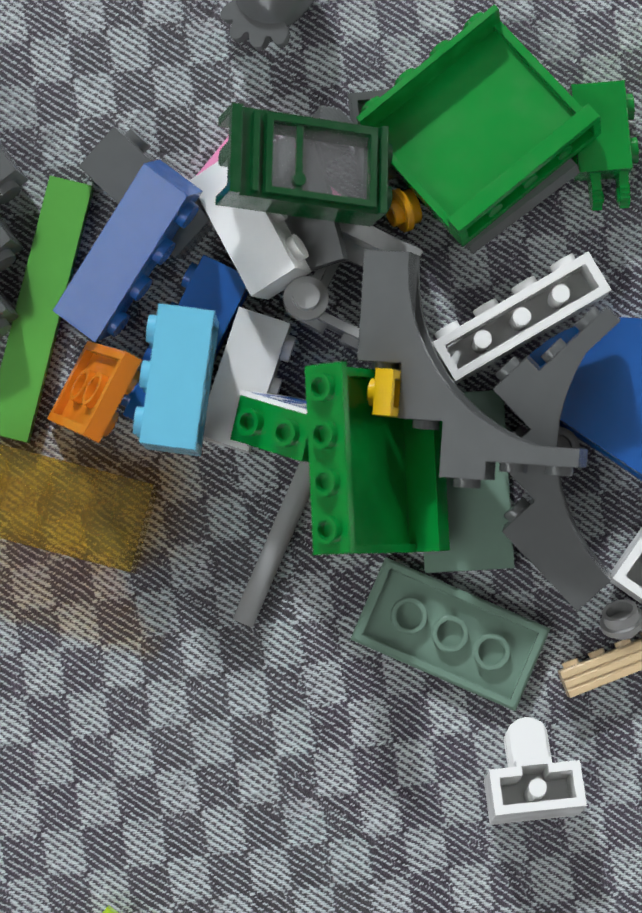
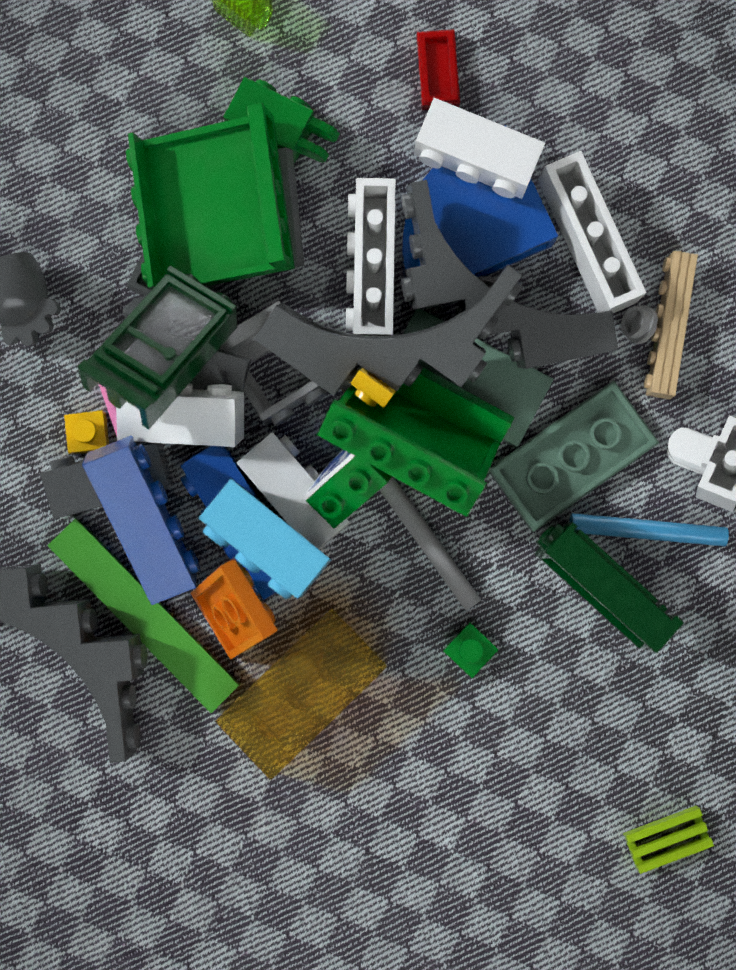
camera: 65 degrees left, 0 degrees up
light grey plate [283,276,329,321] -> none
light orange plate [386,188,422,232] -> none
none -> yellow plate [64,410,109,455]
none -> green plate [442,622,499,678]
none -> dark green door [534,522,684,653]
none -> dark azure piece [569,513,729,547]

